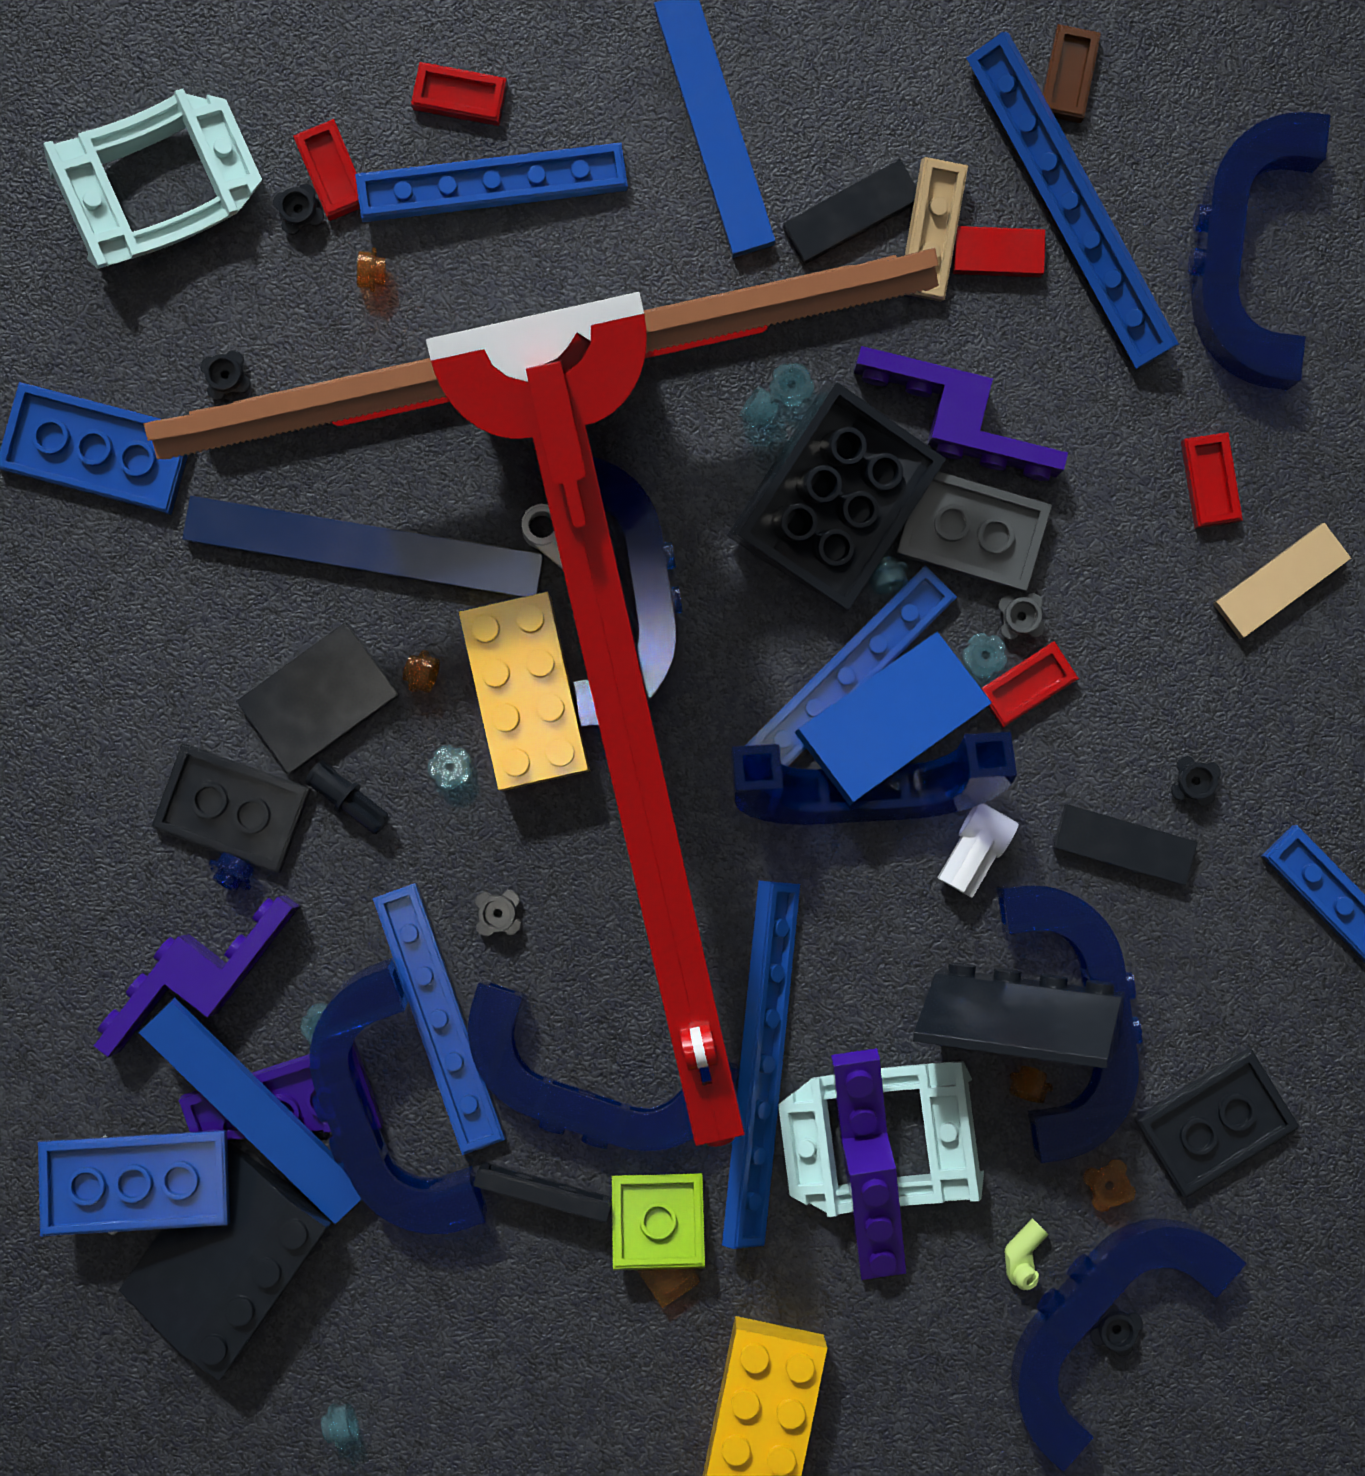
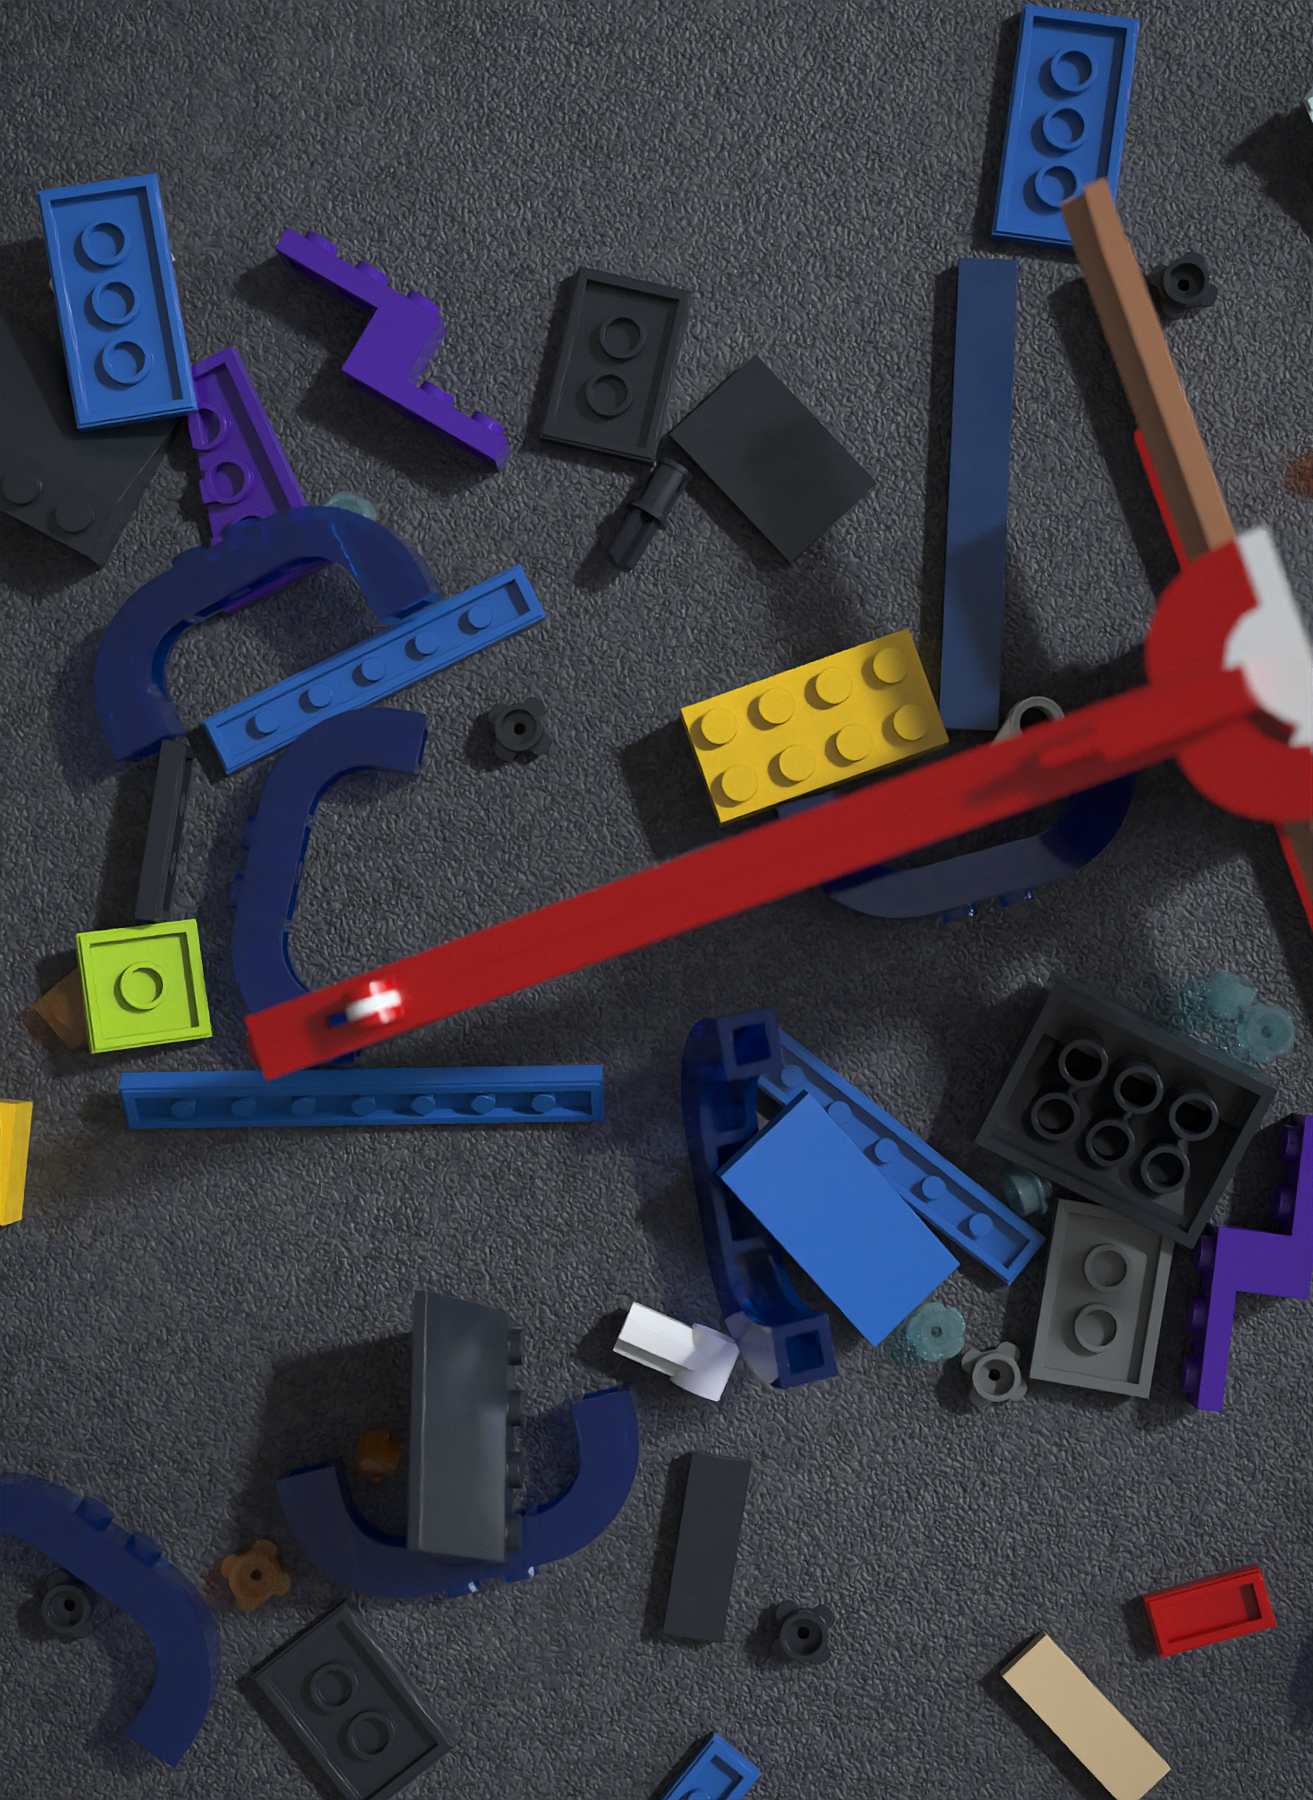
camera: 90 degrees right, 0 degrees up
blue tile [139,998,369,1224] -> none
clear blue plate [209,852,254,892] -> none
clear orange plate [403,650,440,693] -> none
clear light blue plate [428,745,472,790] -> none
light aqua wedge [778,1061,984,1217] -> none
dark purple bracket [831,1048,906,1280] -> none
red tile [981,641,1079,728] -> none
yellowish green arm [1004,1218,1049,1290] -> none

